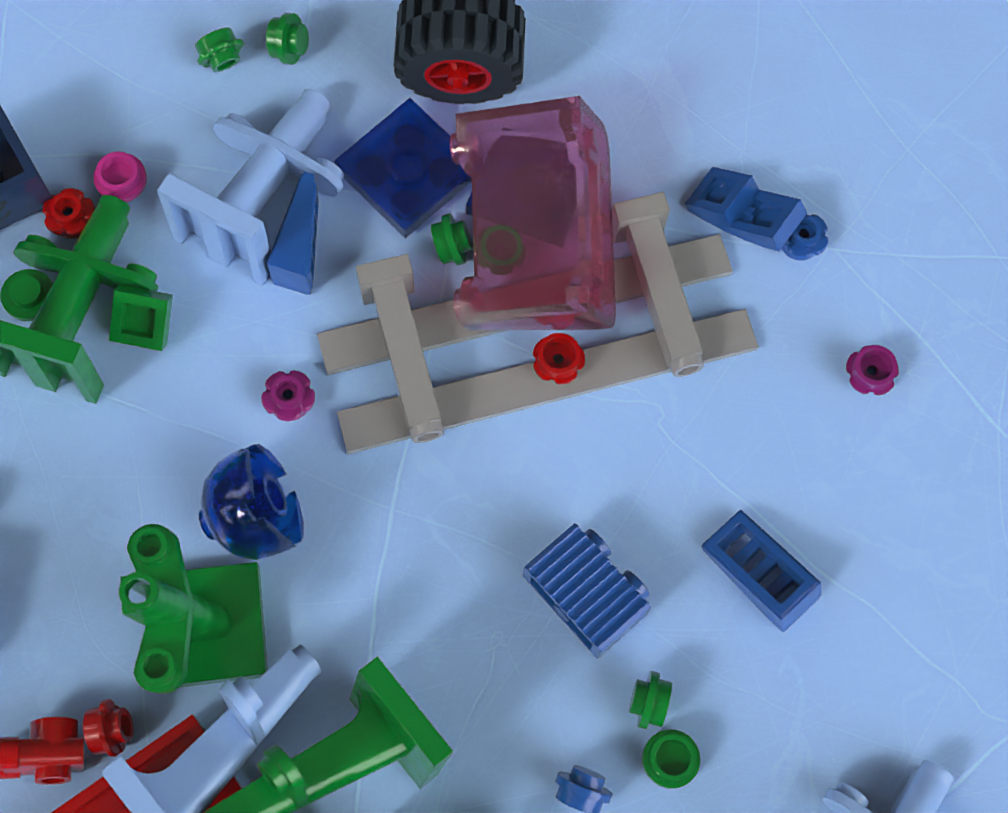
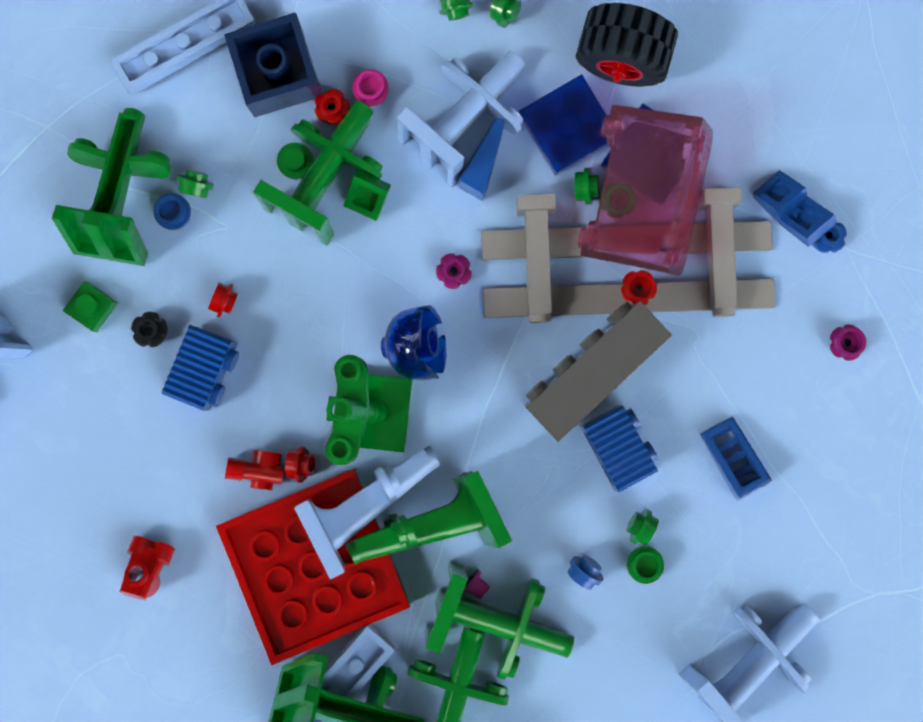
camera: 15 degrees right, 15 degrees up
none -> dark grey brick [525,301,672,442]

